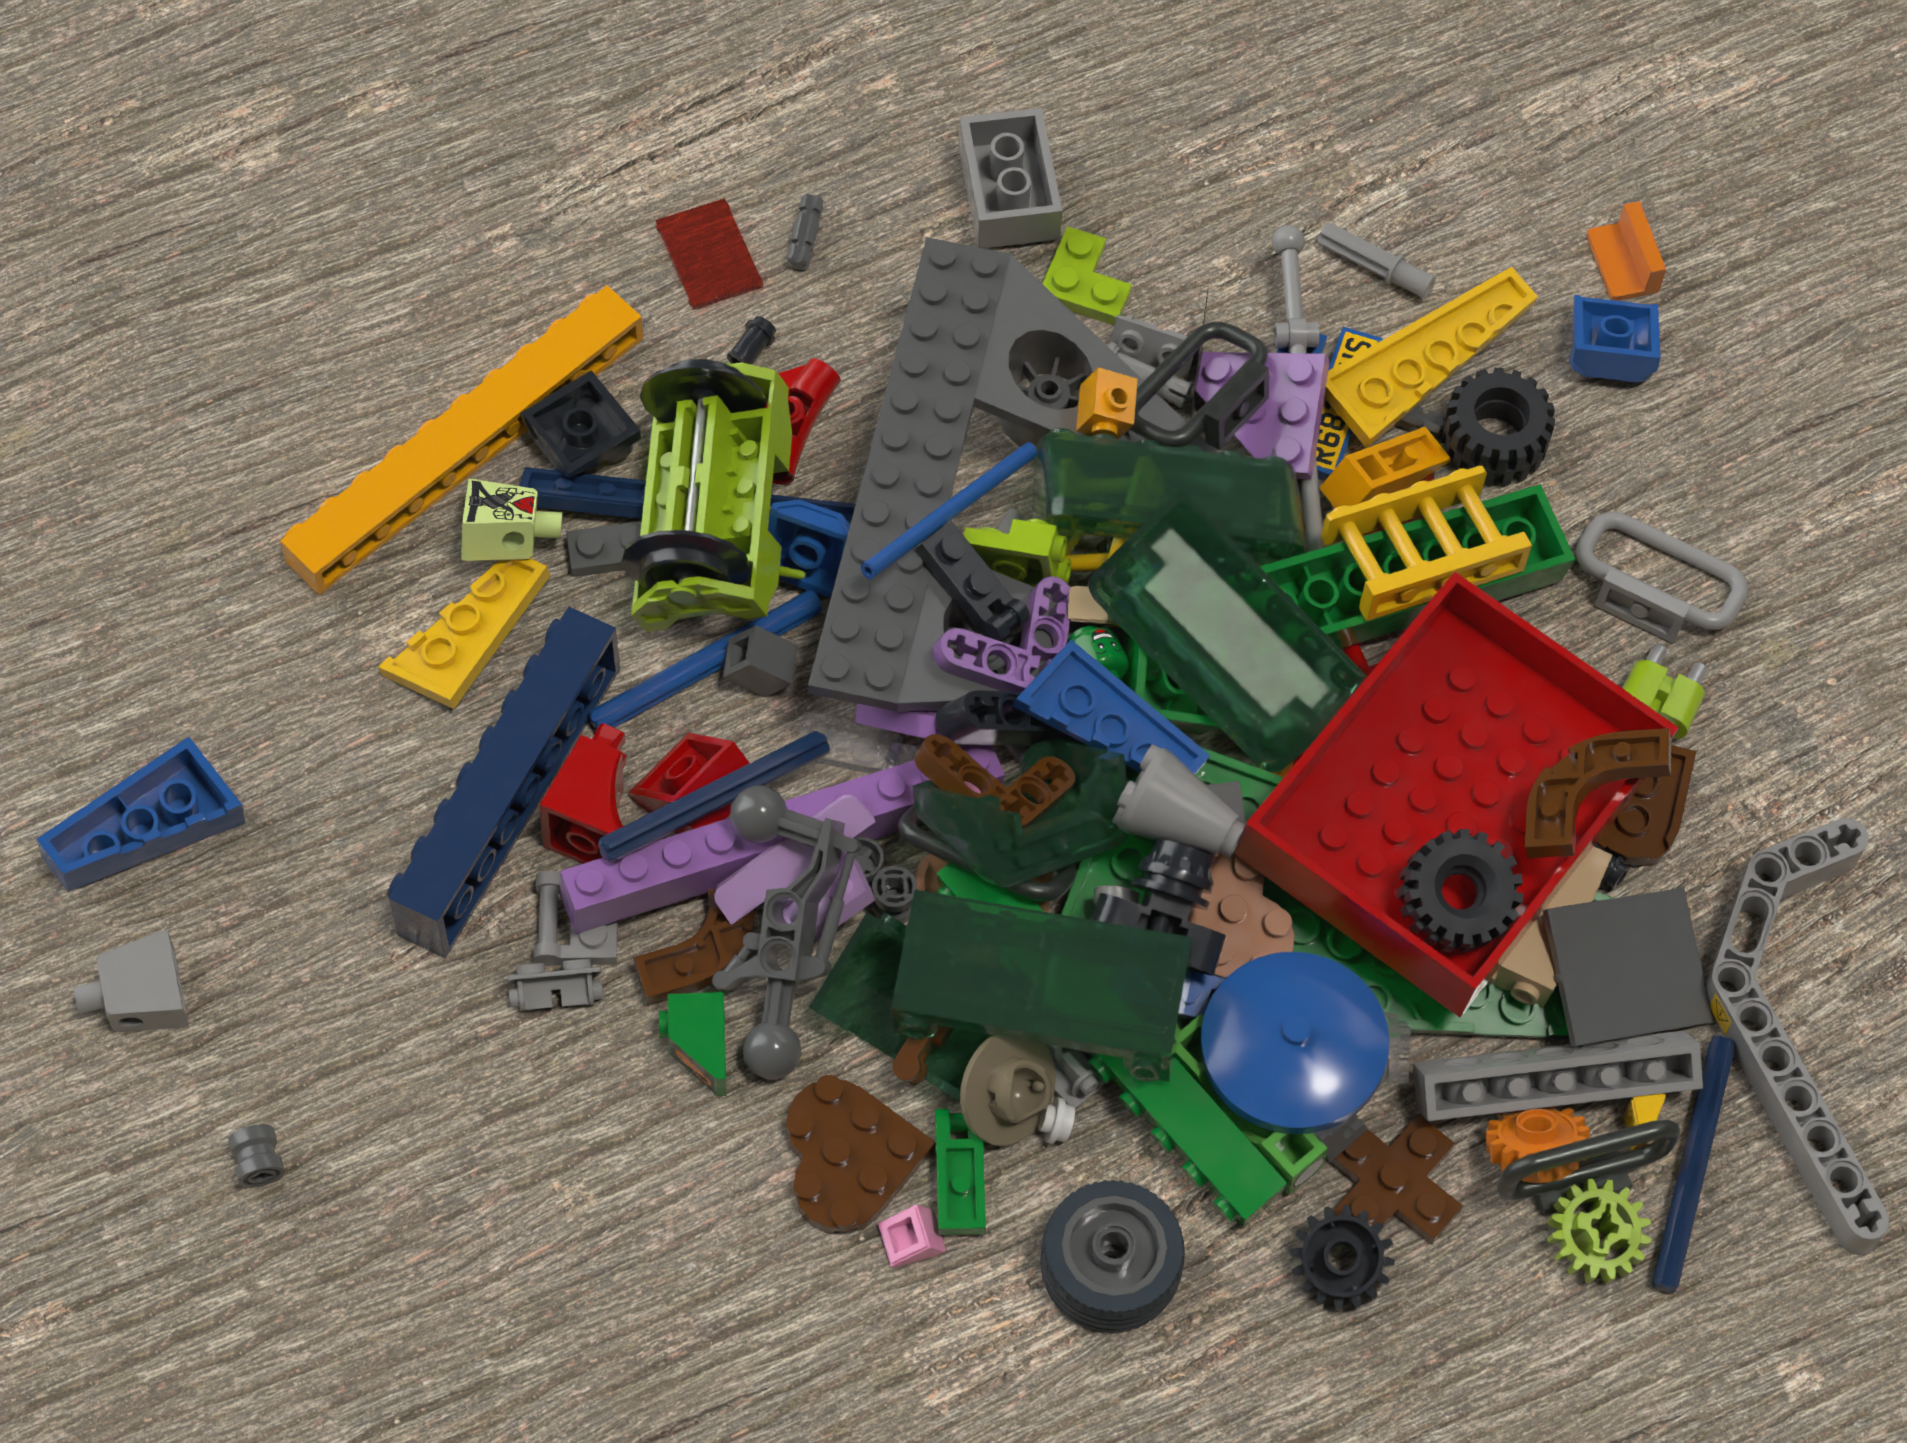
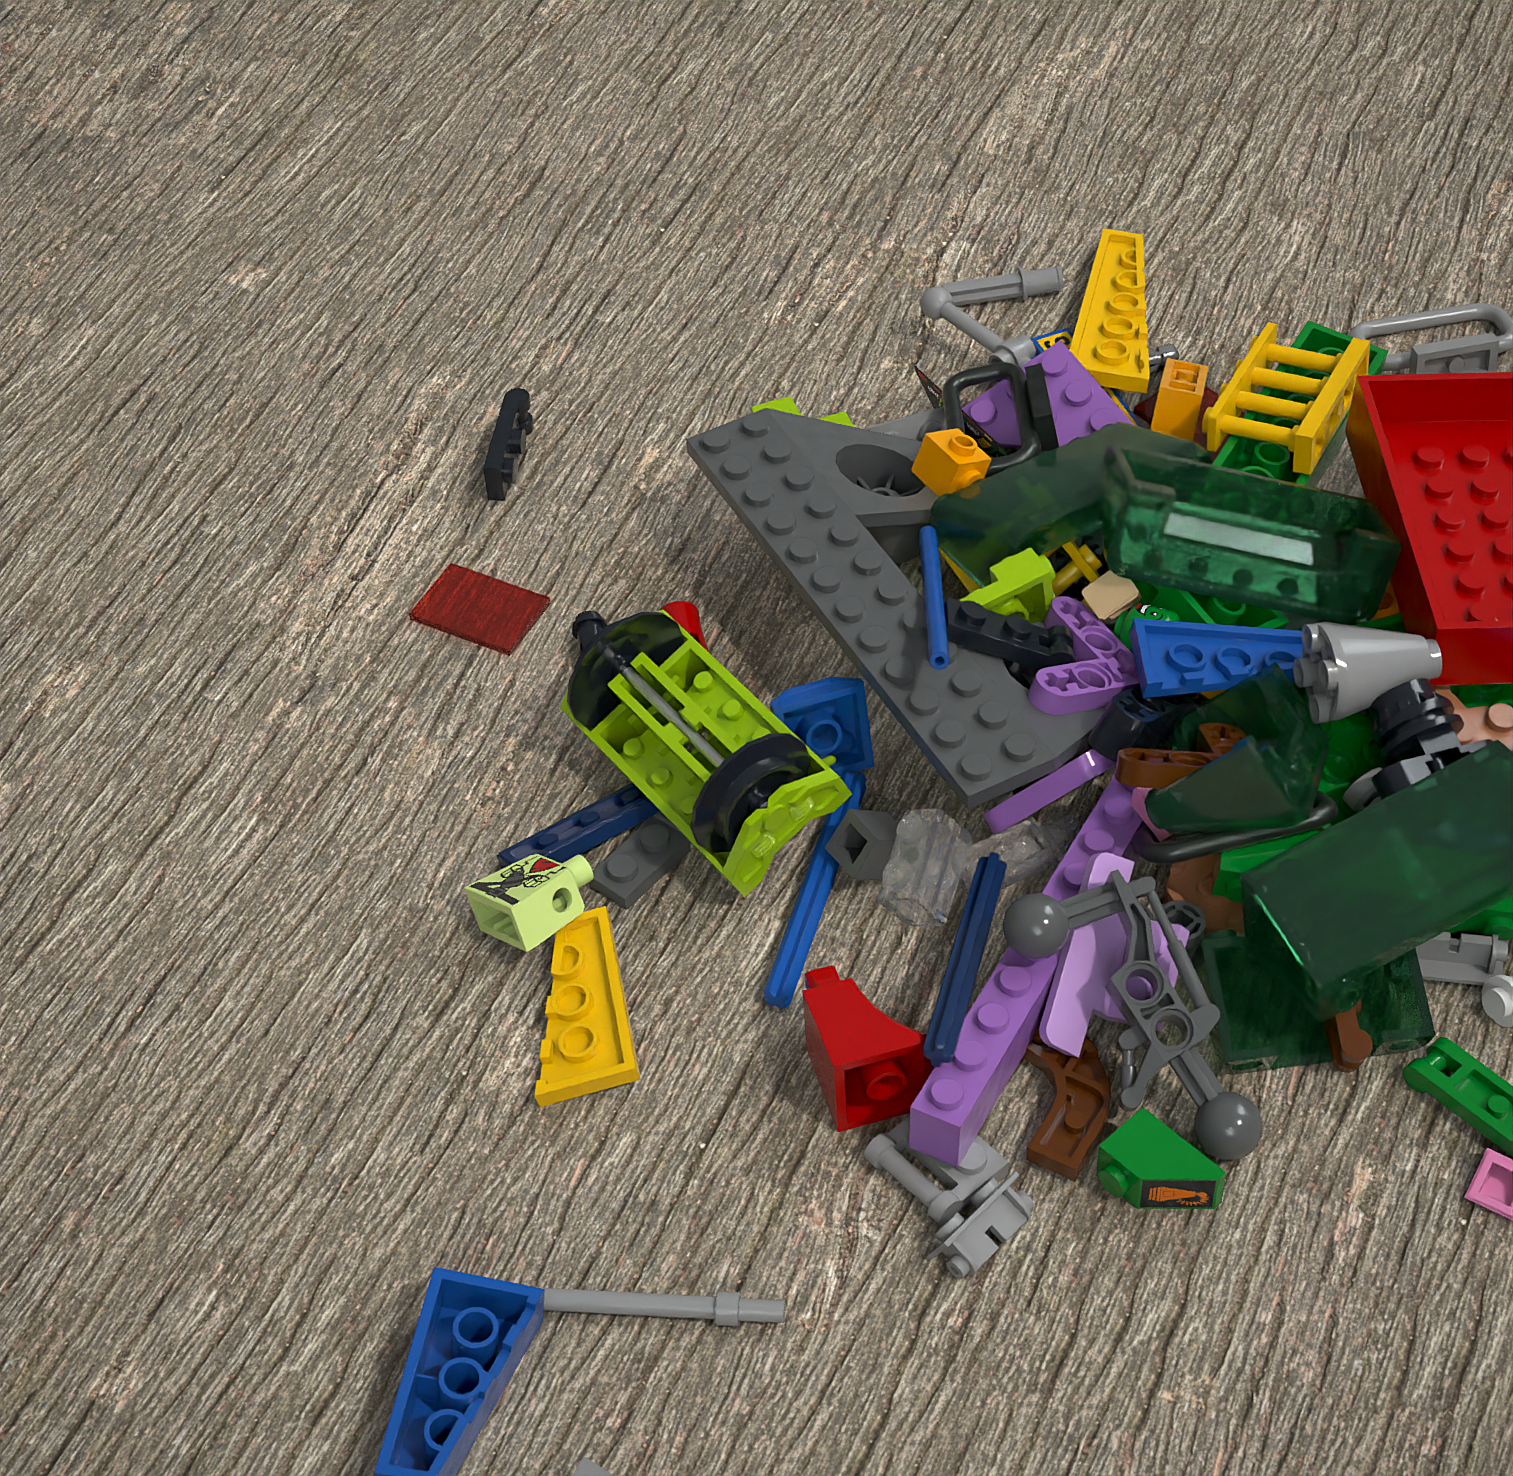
camera: 35 degrees left, 15 degrees down
light orange brick [280,285,643,595] -> none
dark blue brick [387,606,620,959] -> none
black slope [520,370,641,478] -> none
red slope [628,732,749,834] -> none
reddish brown plate [786,1075,936,1234] -> none
dark grey axle [787,194,823,271] -> none
light grey brick [958,108,1063,248] -> none
dark tan piece [960,1029,1056,1146] -> none
black tyre [1441,367,1555,486] -> none
blue slope [1569,295,1661,383] -> none
orange panel [1586,201,1666,301] -> none
none -> black plate [483,388,534,501]
none -> light grey bar [537,1287,786,1327]
none -> clear brick [876,808,972,927]

